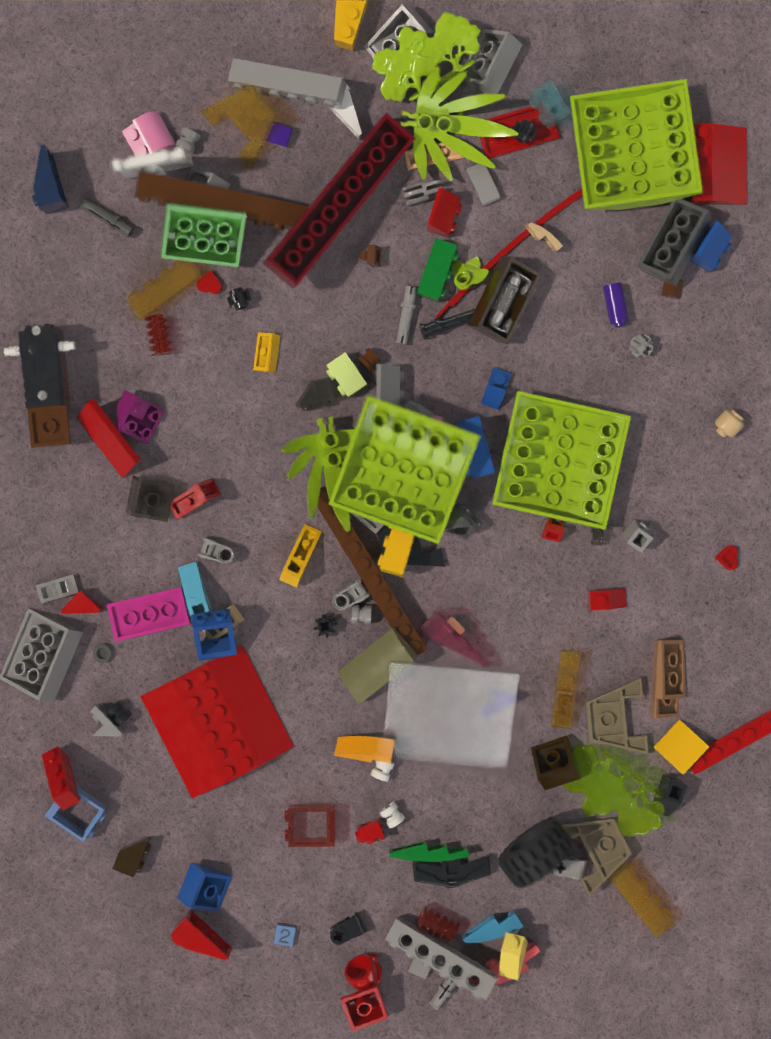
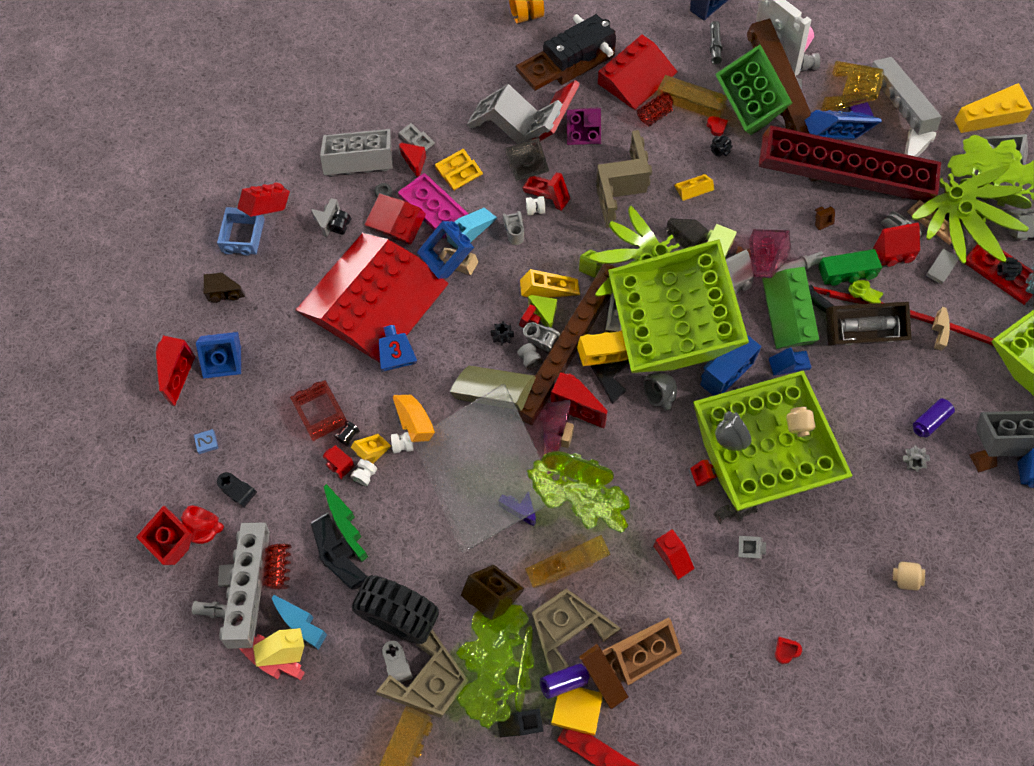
camera: 60 degrees right, 25 degrees down
none -> black bush [334,420,360,447]
none -> yellow slope [351,434,391,464]
none -> red slope [365,193,426,245]
none -> blue torso [379,325,417,372]
none -> yellow slope [435,148,483,191]
none -> light grey bracket [467,84,563,145]
none -> red tile [519,304,541,328]
none -> white wheel [526,196,545,215]
none -> clear neon green plant [527,451,630,533]
none -> lime slope [528,295,557,328]
none -> dark purple brick [539,663,590,699]
none -> red slope [551,372,608,429]
none -> lime slope [579,249,602,278]
none -> reddish brown tile [579,644,629,709]
none -> dark tan bracket [596,130,652,228]
none -> red slope [597,34,678,110]
none -> dark grey piece [715,411,752,451]
none -> clear pink wedge [749,229,791,278]
none -> bright green slope [762,267,819,349]
none -> tan head [786,407,815,437]
none -> blue slope [805,110,882,140]

